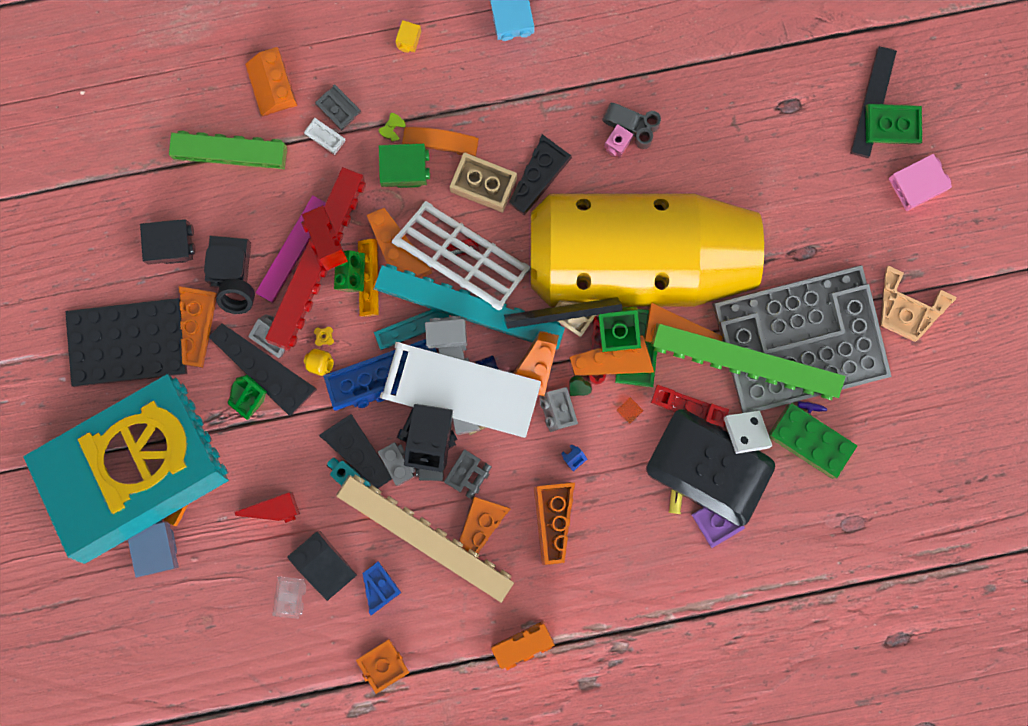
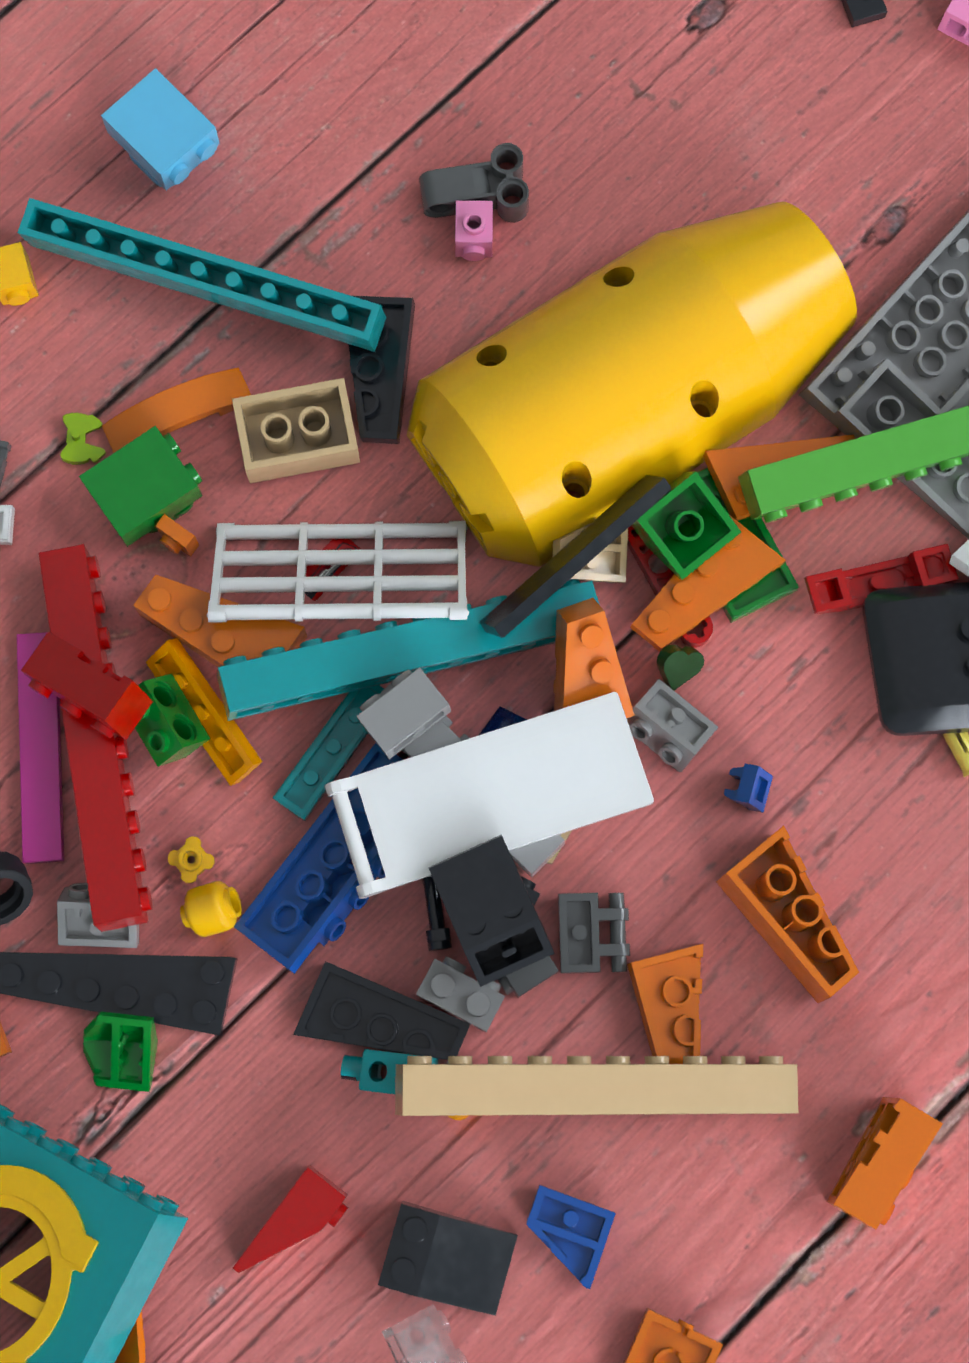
camera: 40 degrees left, 5 degrees down
clear orange tile [616,397,644,424] -> none
none -> teal brick [17,198,387,352]
none -> orange plate [155,514,199,557]

